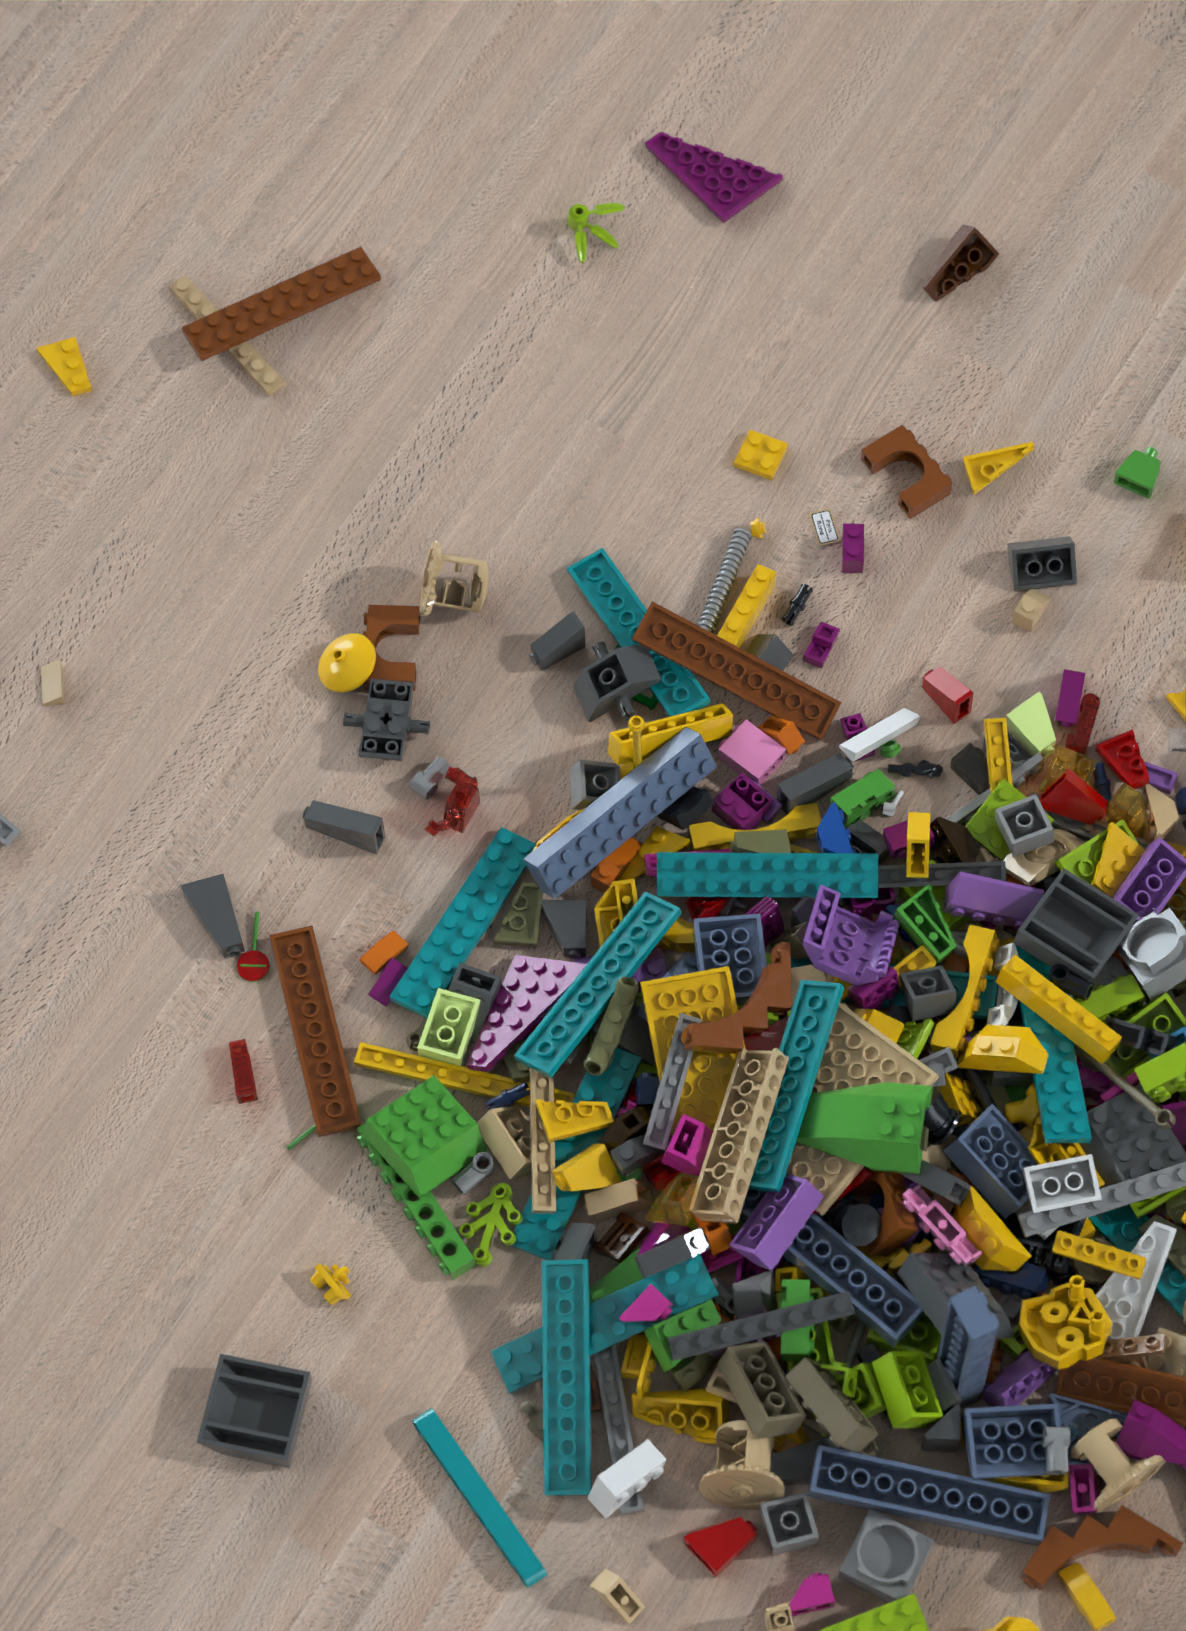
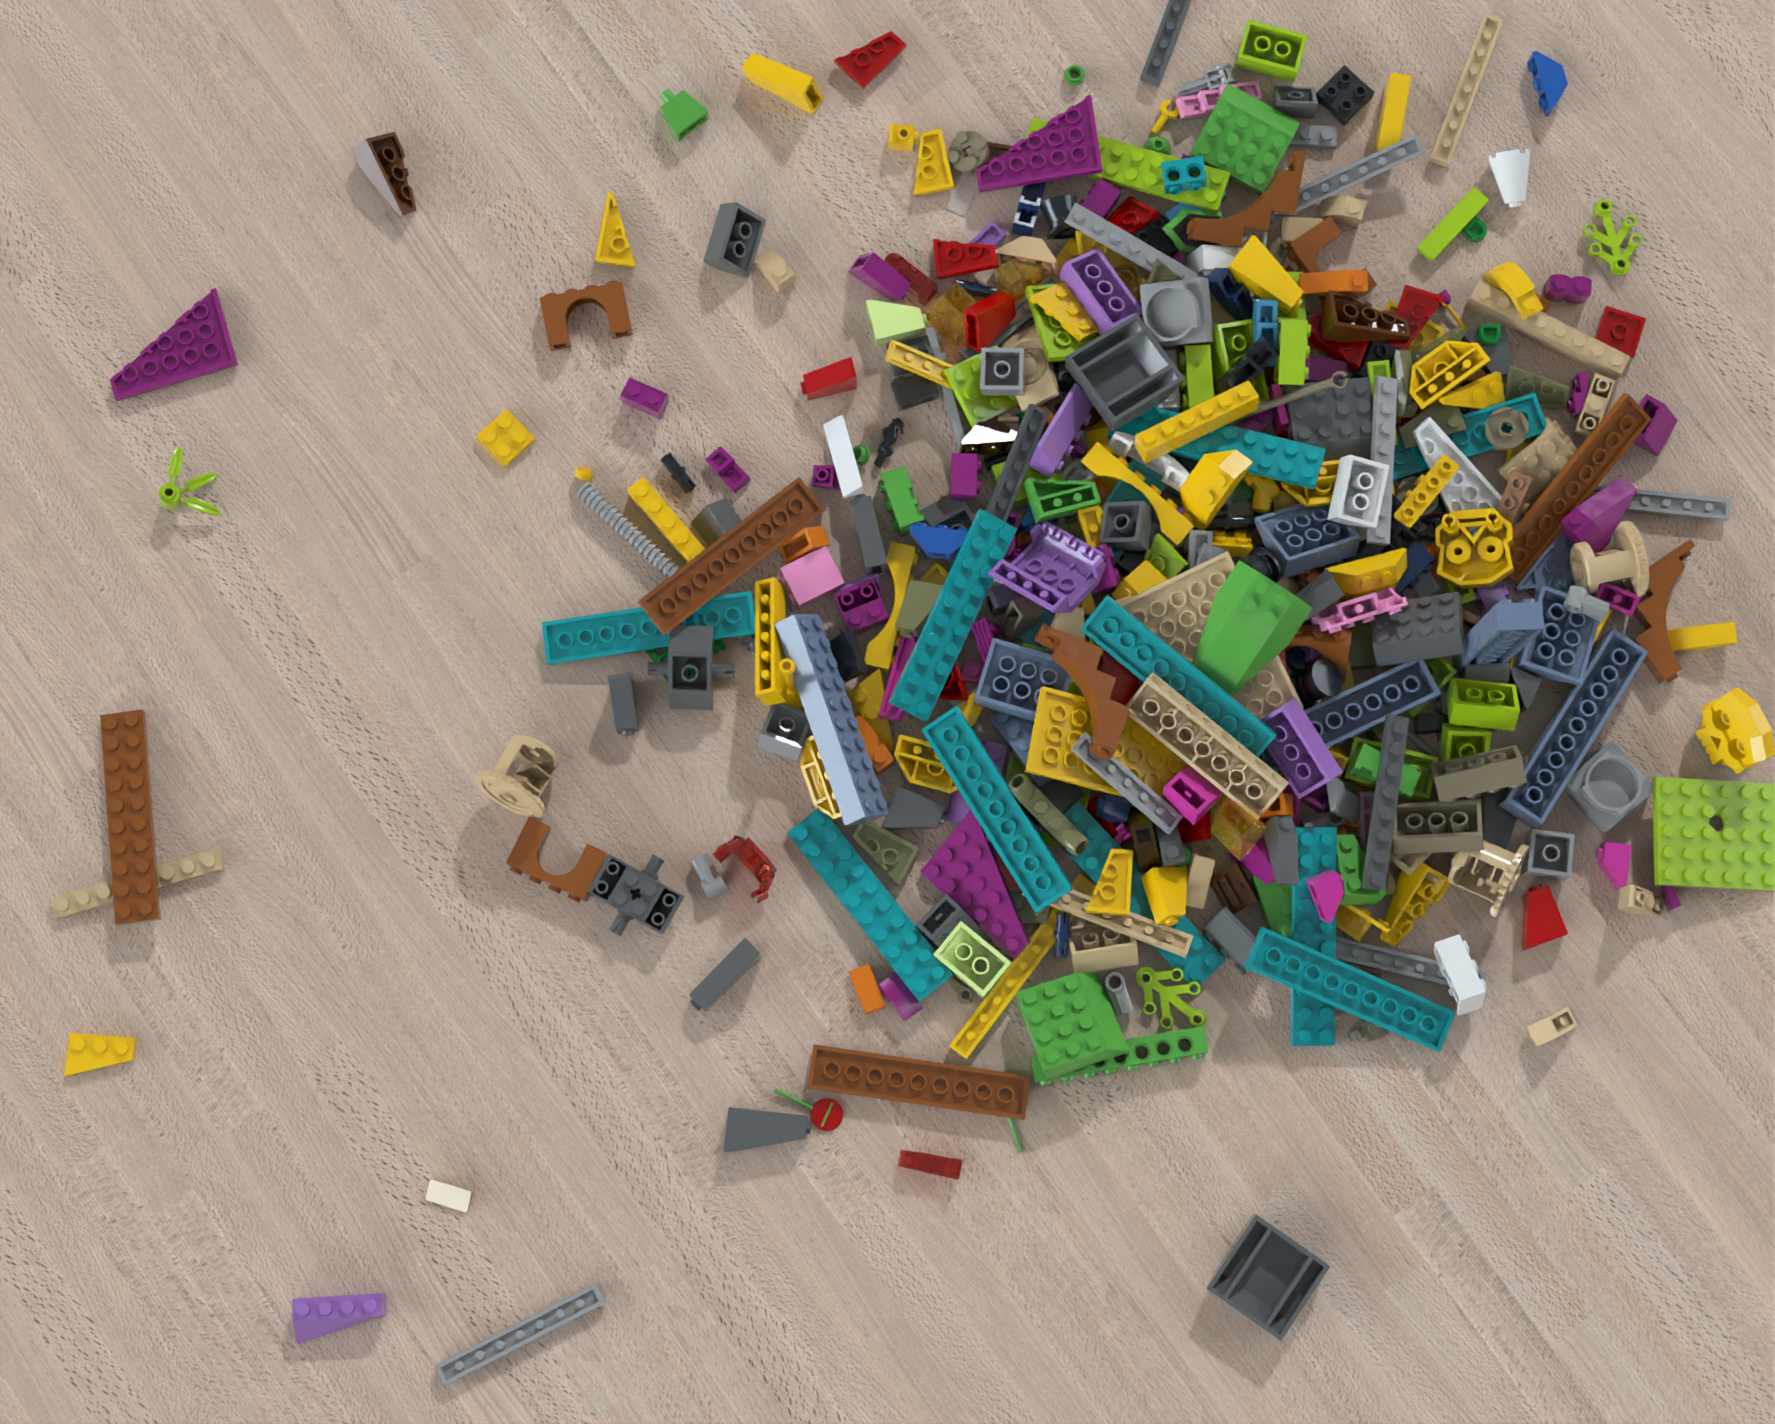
camera: 70 degrees left, 15 degrees up
yellow hips [310,1263,352,1305] -> none
yellow dish [318,633,376,693] -> none
teal beam [412,1408,548,1588] -> none
sticker [809,508,841,546] -> none
lime bracket [821,1362,858,1397] -> none
white hand [882,790,904,816] -> none
yellow slope [887,1239,932,1276] -> none
yellow slope [906,812,930,878] -> none
black piece [1049,964,1094,1001] -> none

